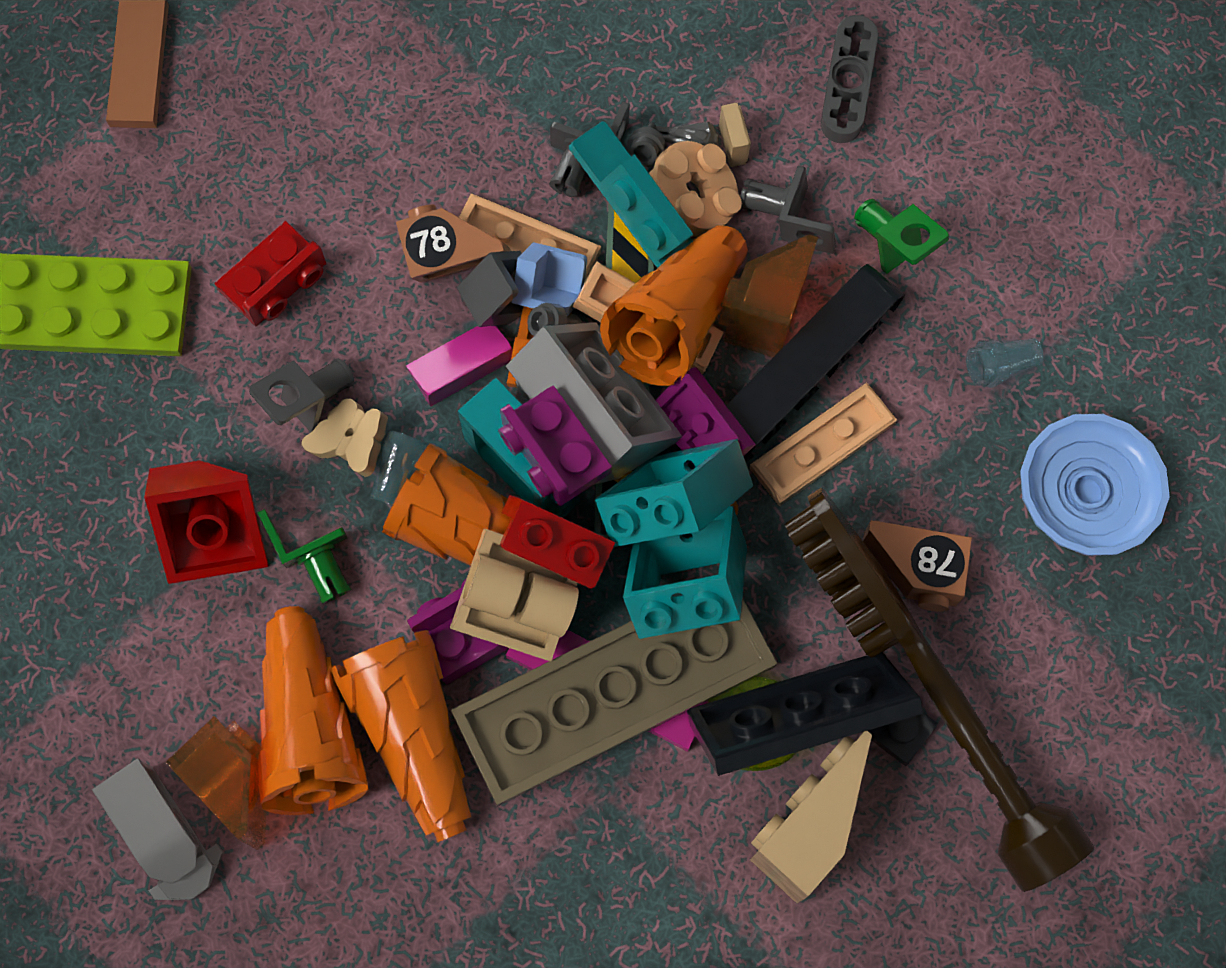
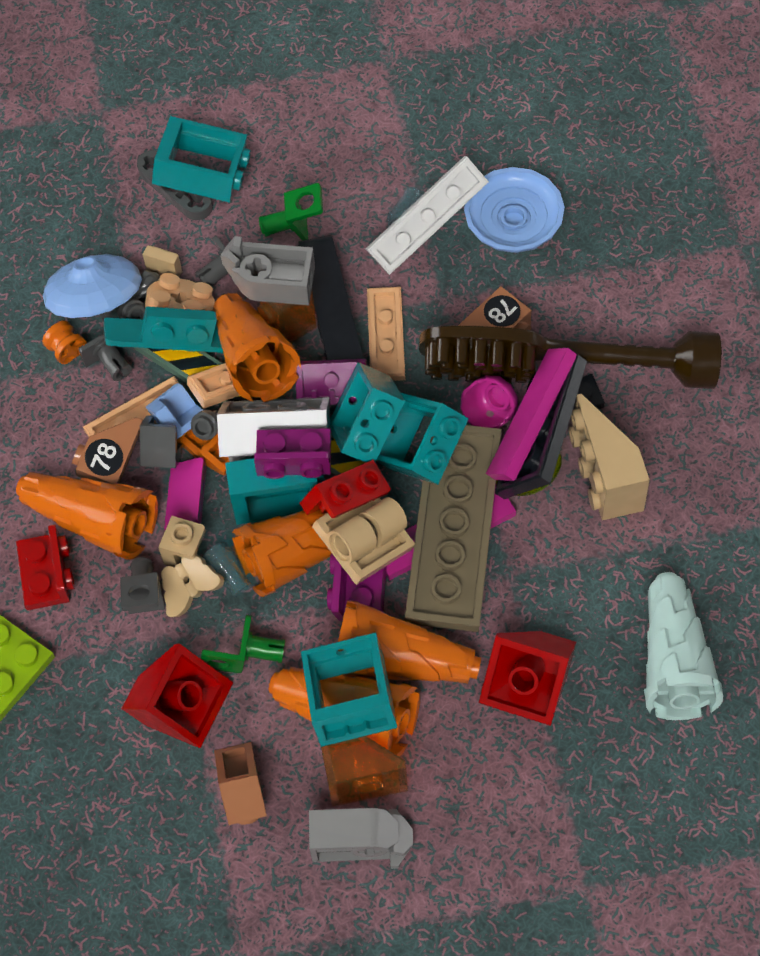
camera: 50 degrees left, 10 degrees down
none -> orange cone [16,472,158,560]
none -> orange wheel [42,320,87,364]
none -> light blue hat [43,254,142,318]
none -> teal window [152,116,251,203]
none -> tan bracket [158,516,206,567]
none -> nougat slope [214,742,267,825]
none -> light grey piece [221,236,315,306]
none -> teal window [301,632,398,747]
none -> white tile [366,156,489,275]
none -> dark pink hair [460,375,518,429]
none -> red slope [479,631,577,726]
none -> dark pink tile [486,348,577,481]

